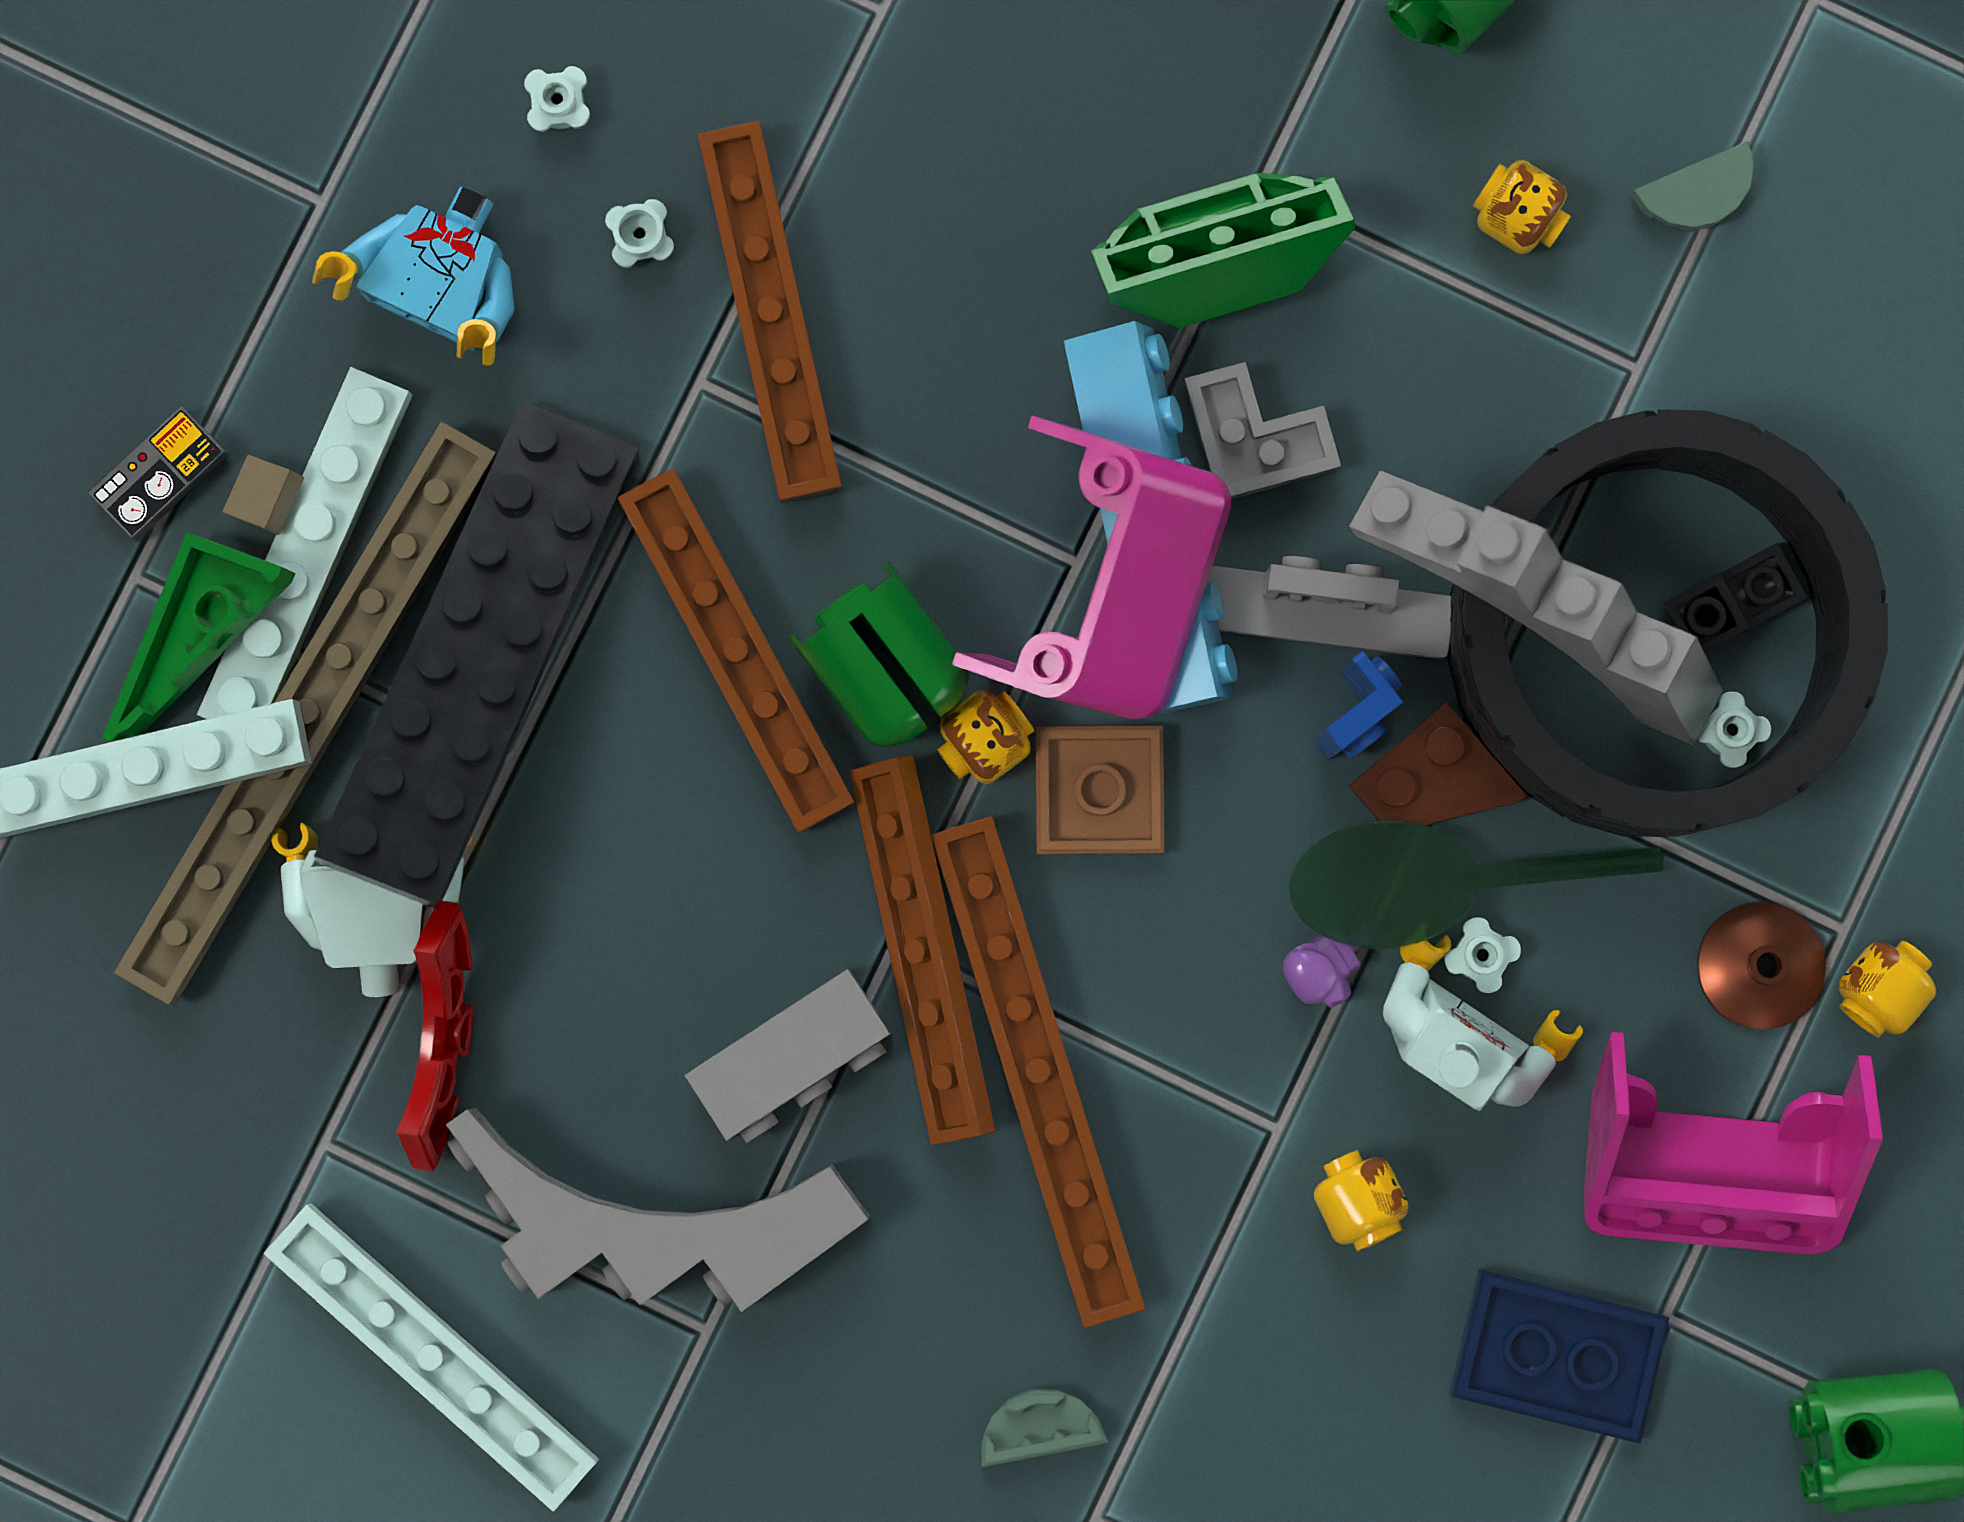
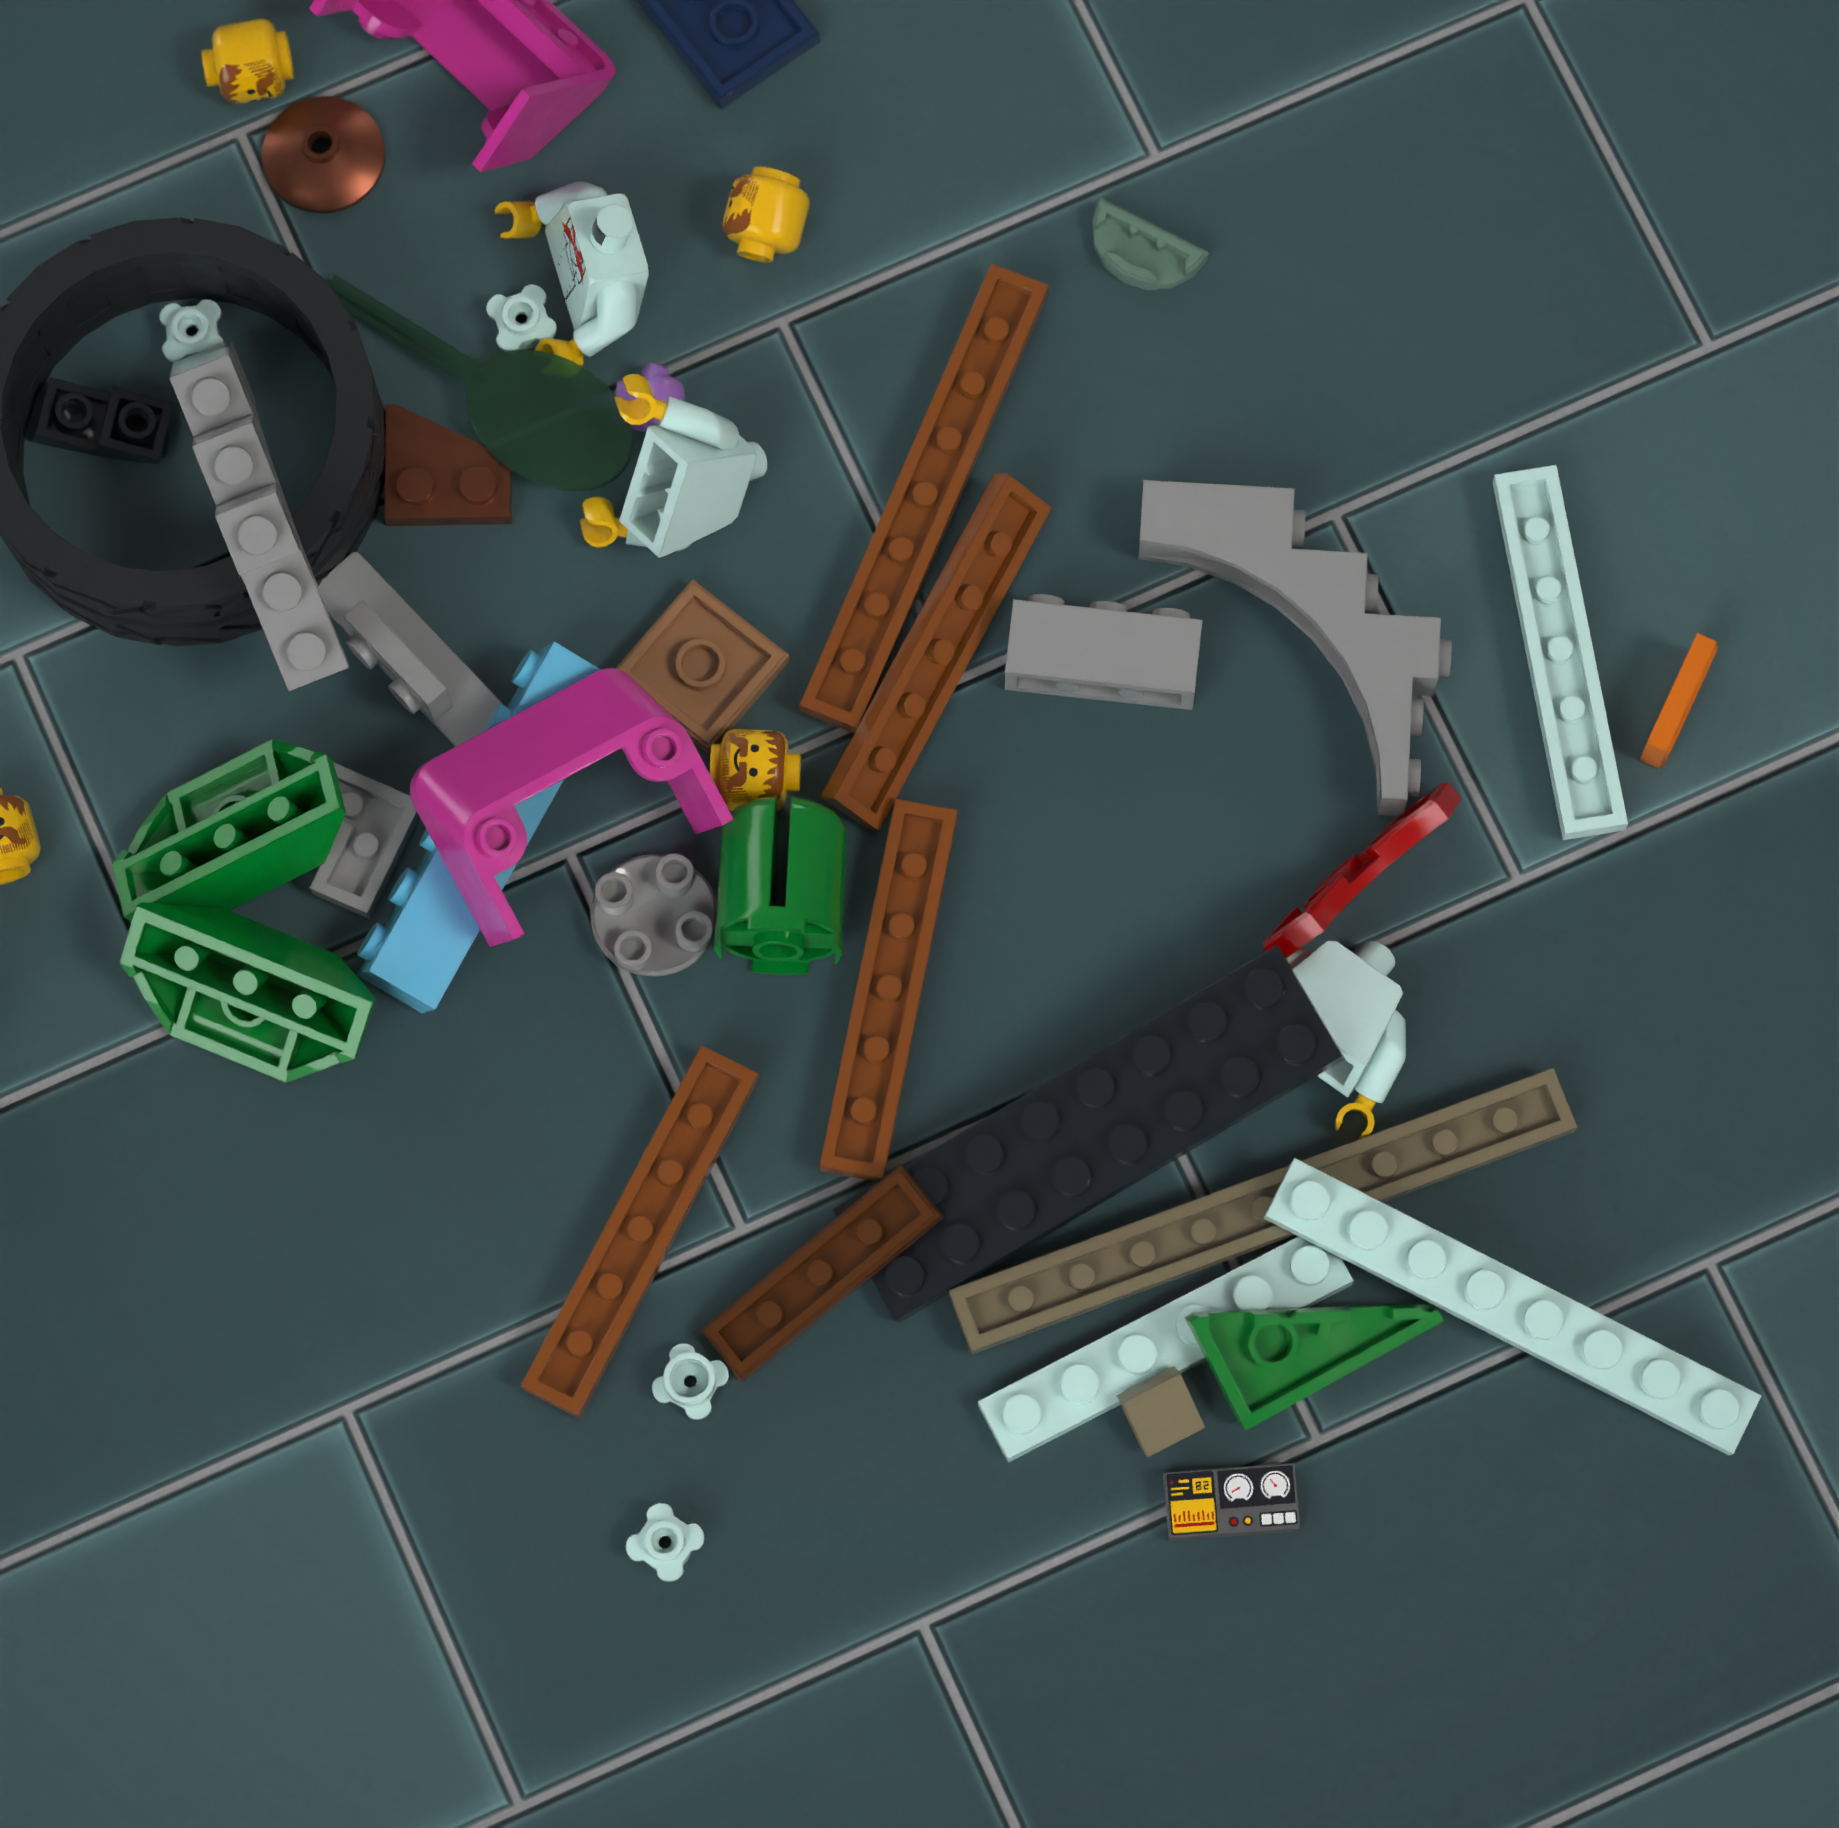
camera: 135 degrees left, 10 degrees down
medium azure torso [312,187,515,366] -> none
blue bracket [1313,651,1403,760] -> none
none -> green wedge [112,739,346,921]
none -> light aqua torso [580,374,767,558]
none -> light grey dish [591,854,717,976]
none -> reddish brown tile [701,1165,944,1381]
none -> orange tile [1639,633,1719,770]

